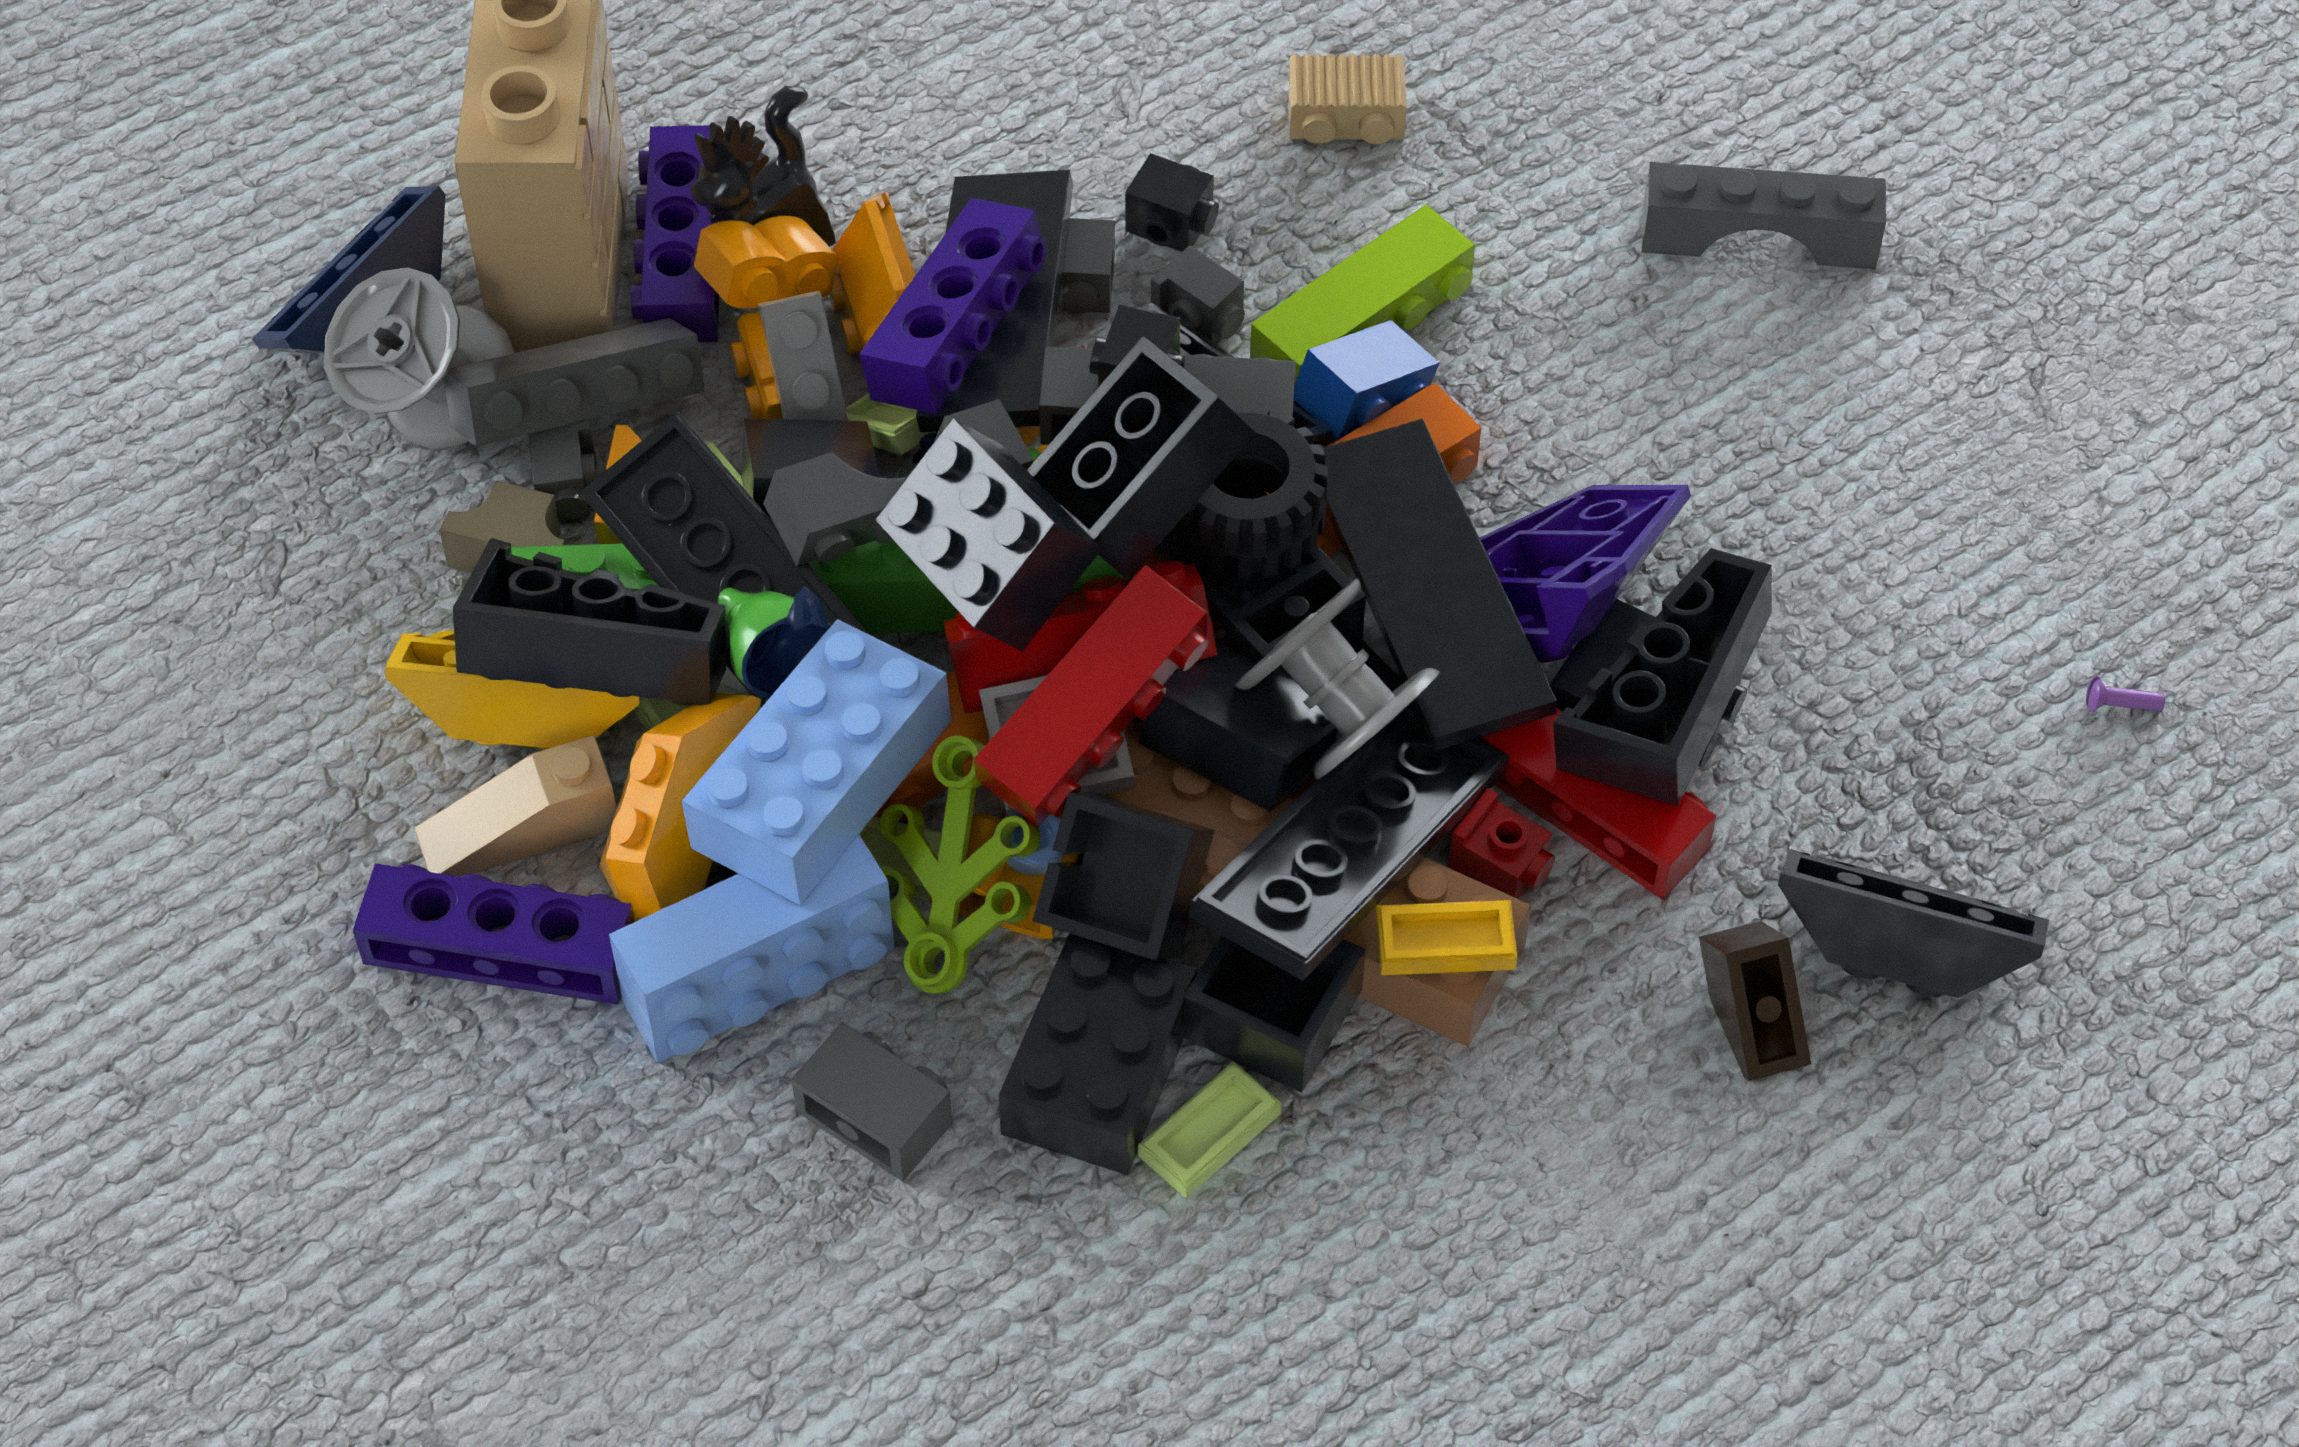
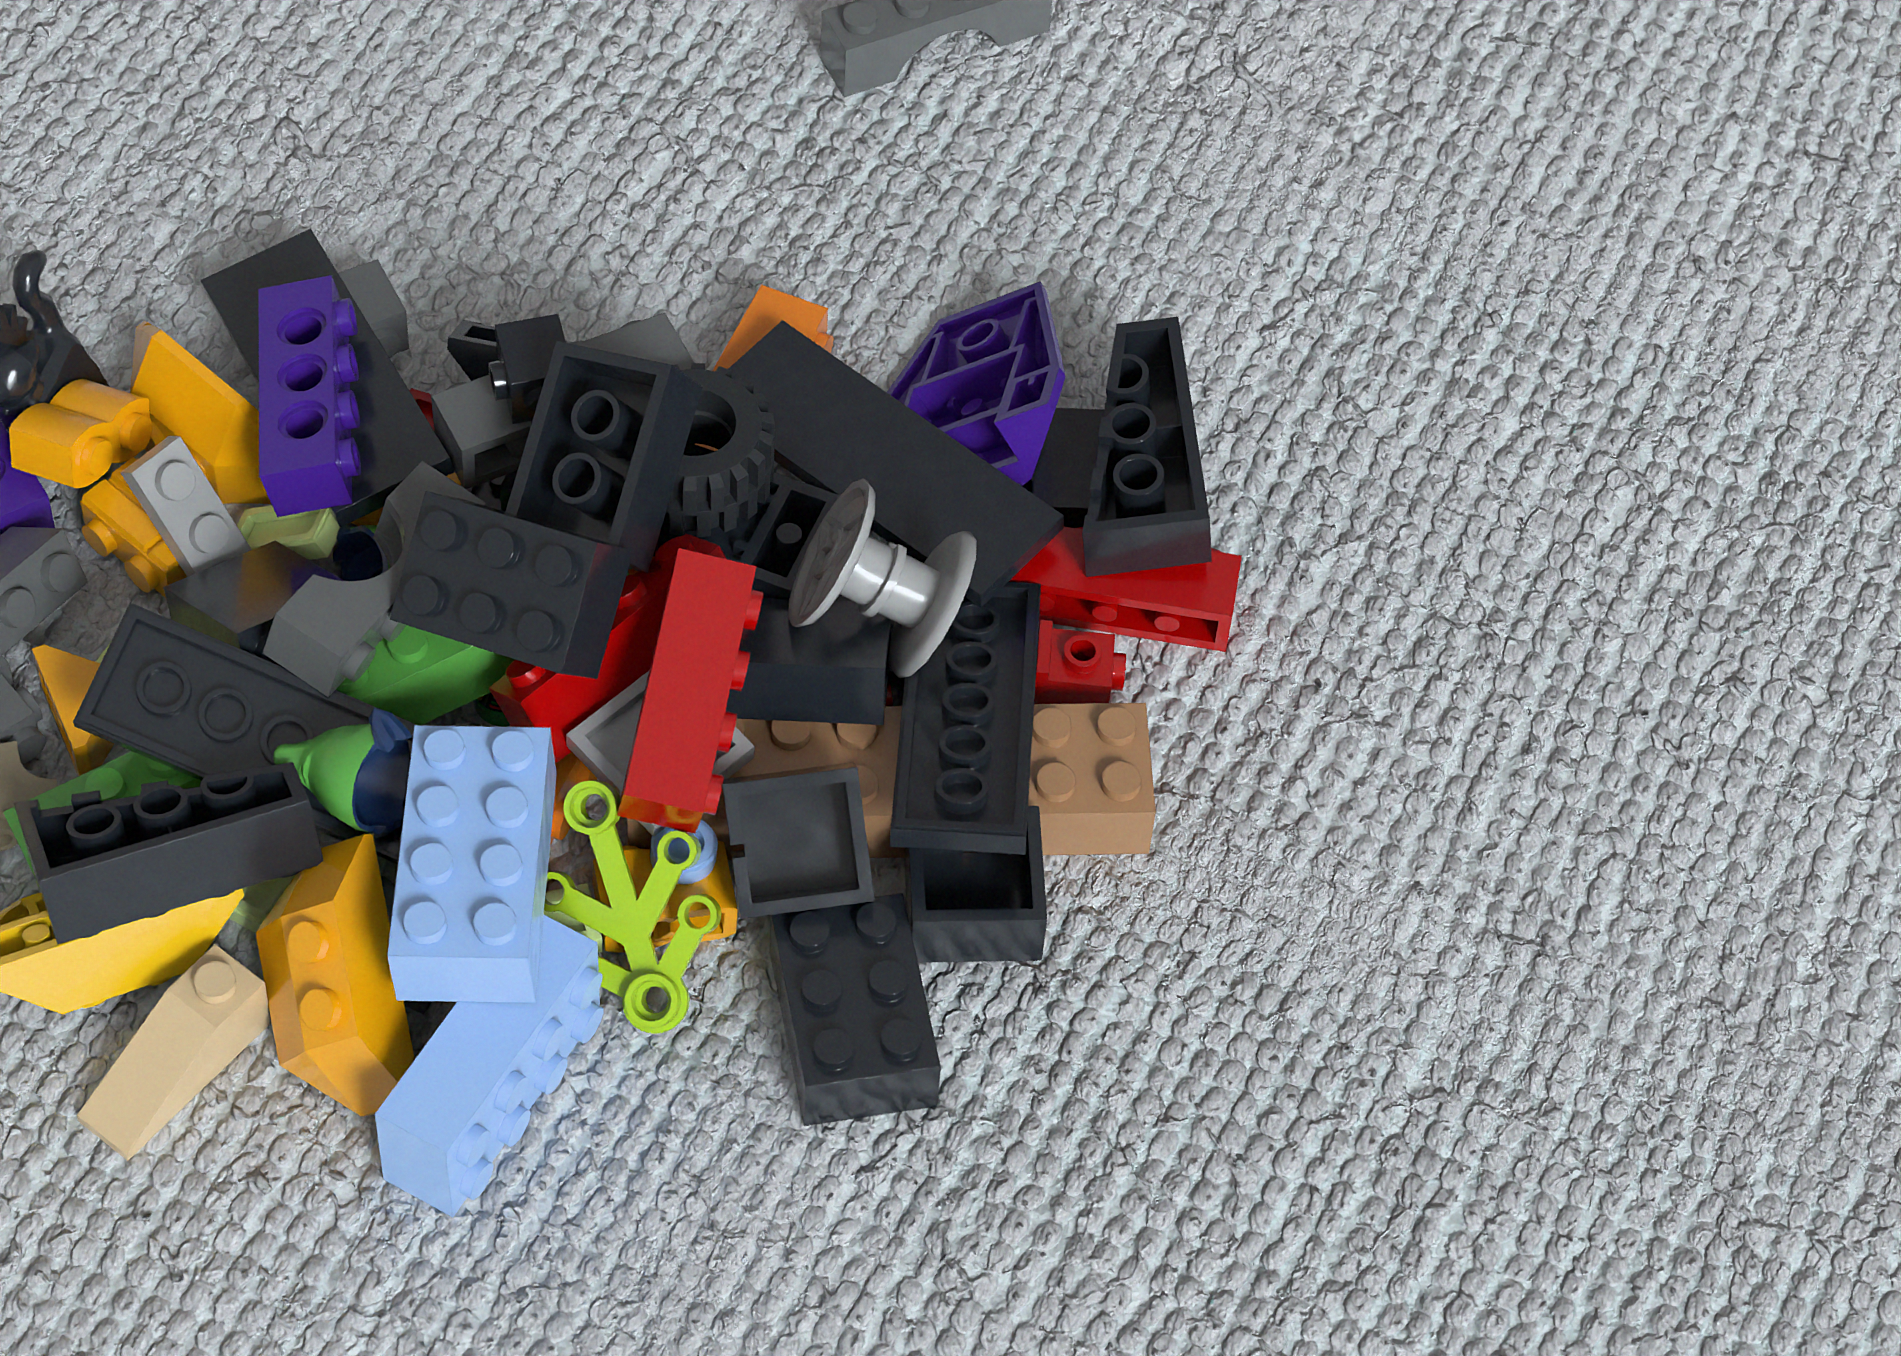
camera: 35 degrees left, 0 degrees up
dark purple brick [353,863,635,1005] -> none
dark grey brick [792,1022,952,1182] -> none
black brick [1125,153,1219,252] -> none
yellowish green tile [1138,1061,1281,1199] -> none
dark grey brick [1151,245,1245,344] -> none
lime brick [1250,204,1475,382] -> none
tan brick [1288,53,1407,144] -> none
blue brick [1294,320,1440,440] -> none
yellow tile [1375,900,1517,976] -> none
dark brown slope [1699,921,1811,1081] -> none
black wedge [1778,849,2049,998] -> none
medium lavender piece [2086,675,2165,713] -> none

